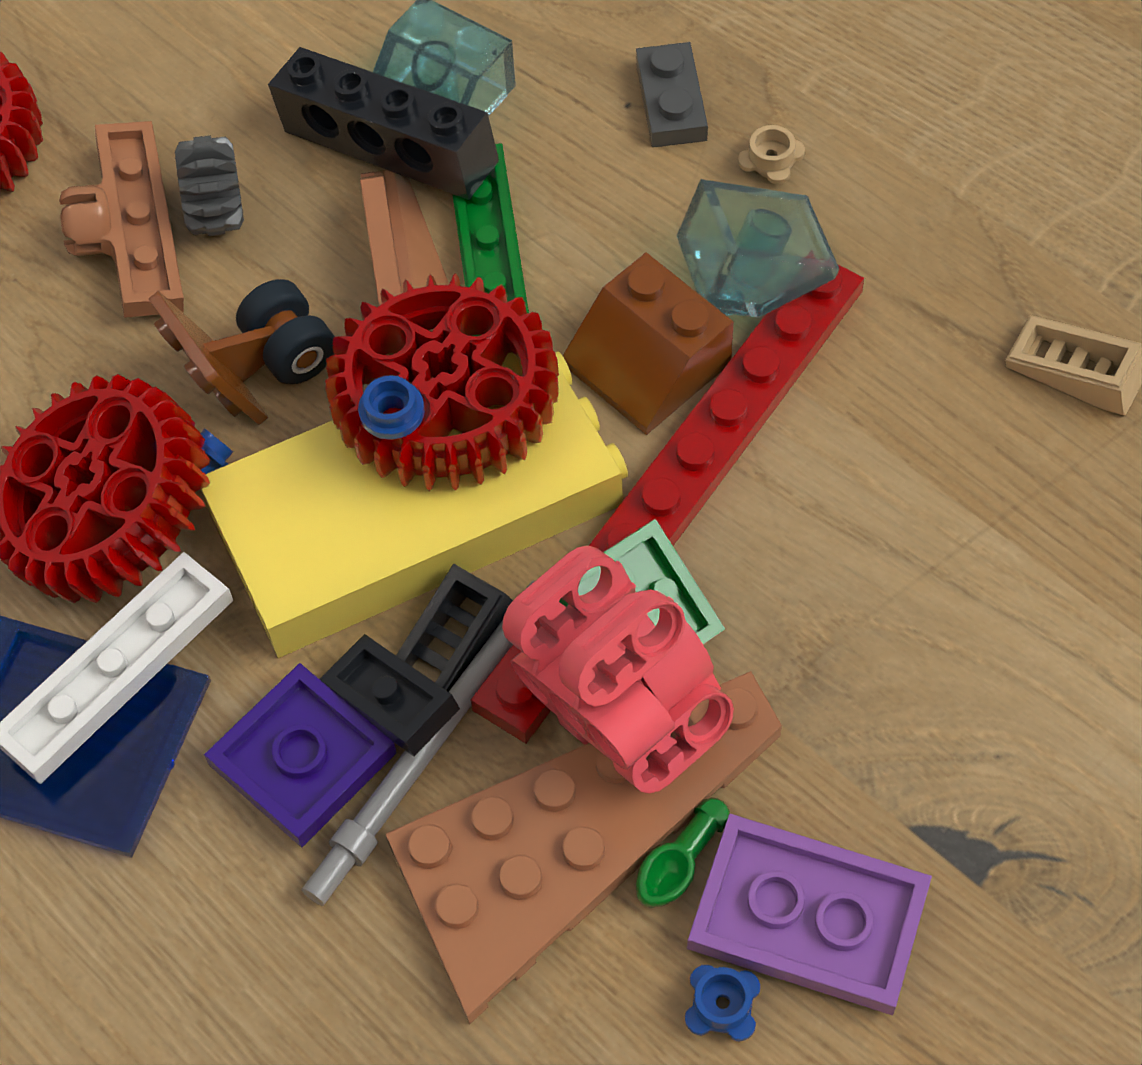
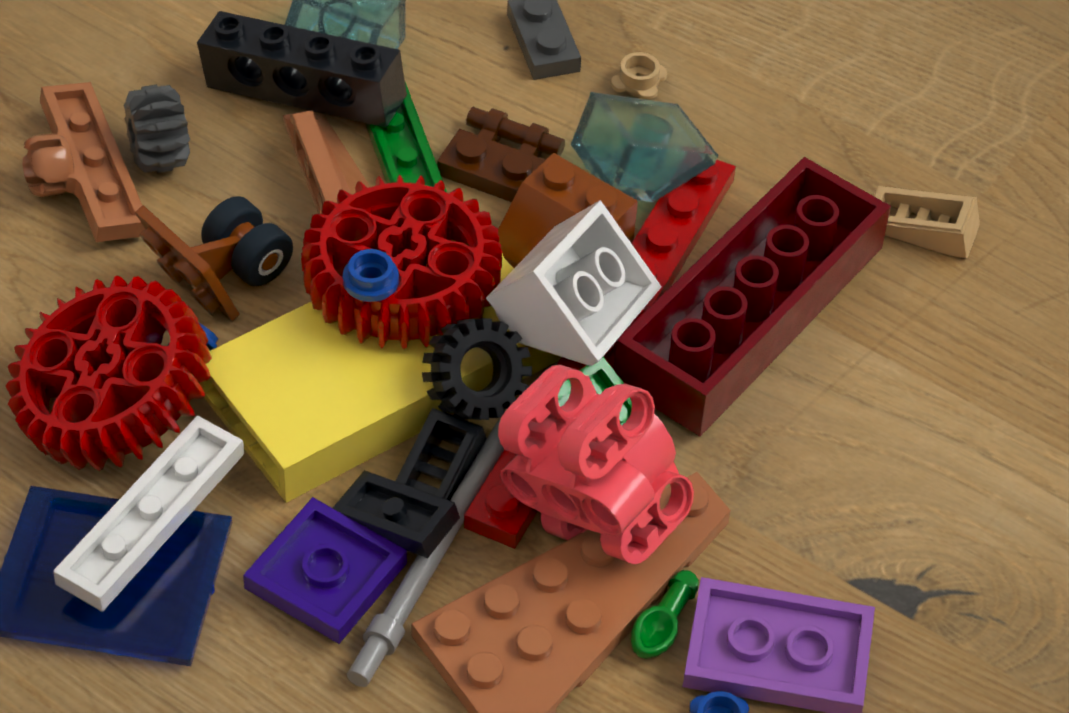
camera: 15 degrees left, 10 degrees down
none -> black tyre [422,318,532,420]
none -> reddish brown plate [437,106,565,202]
none -> white slope [486,200,662,366]
none -> dark red brick [613,157,891,437]

